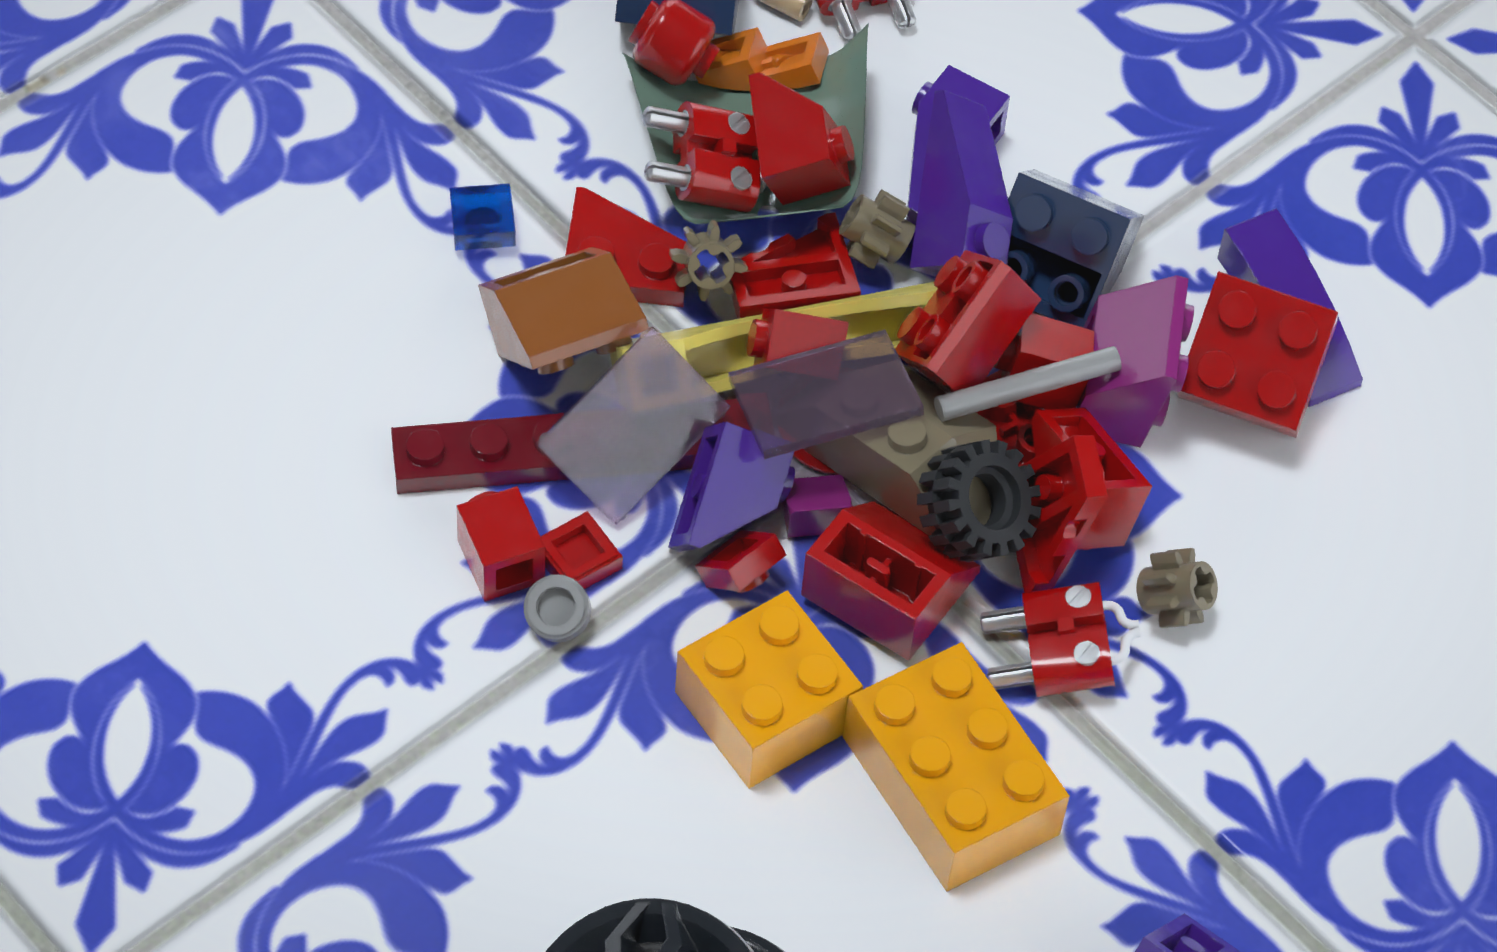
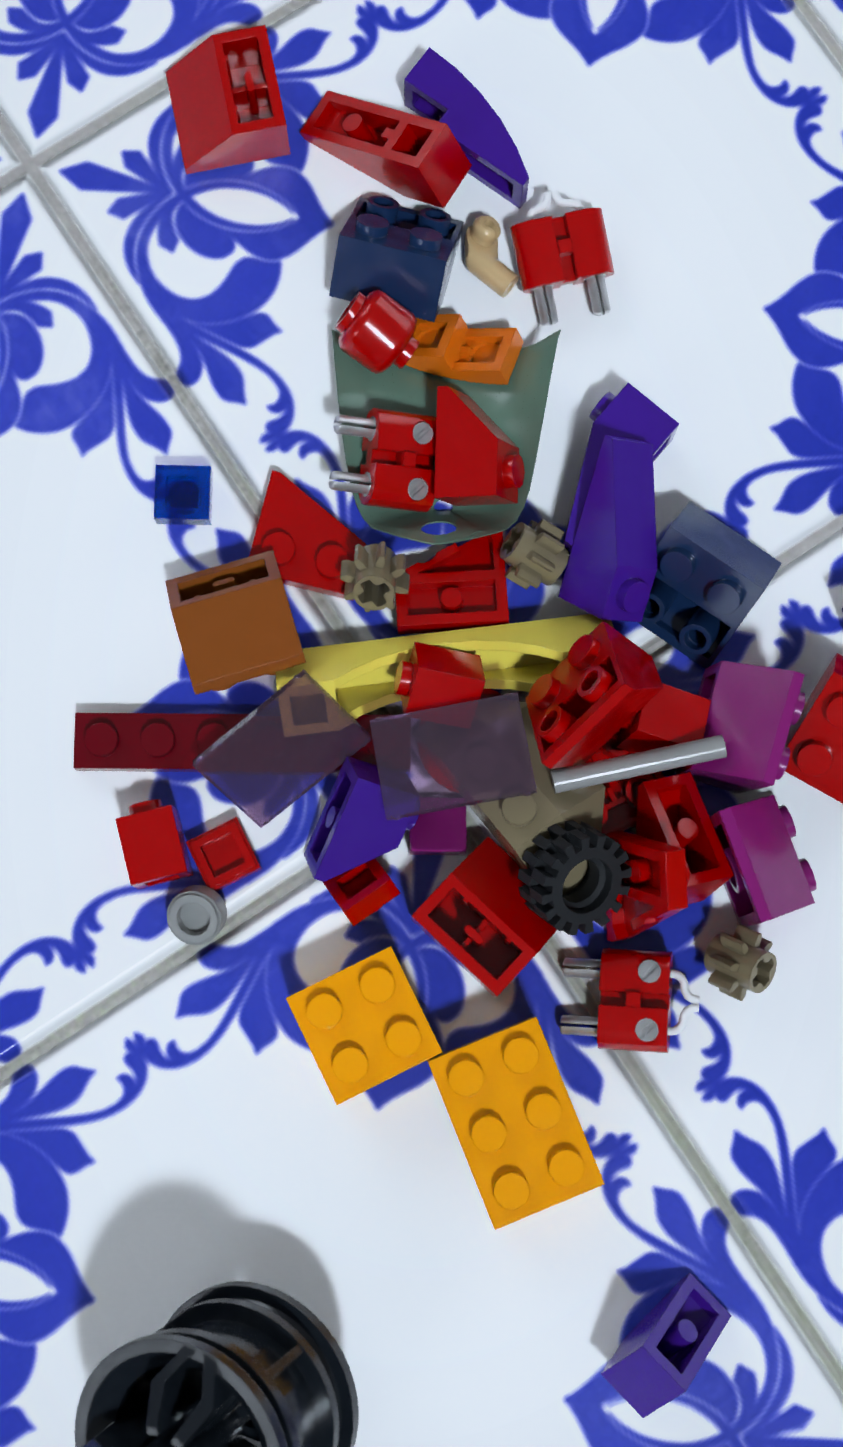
camera: 10 degrees right, 25 degrees up
none -> magenta slope [710,795,817,927]

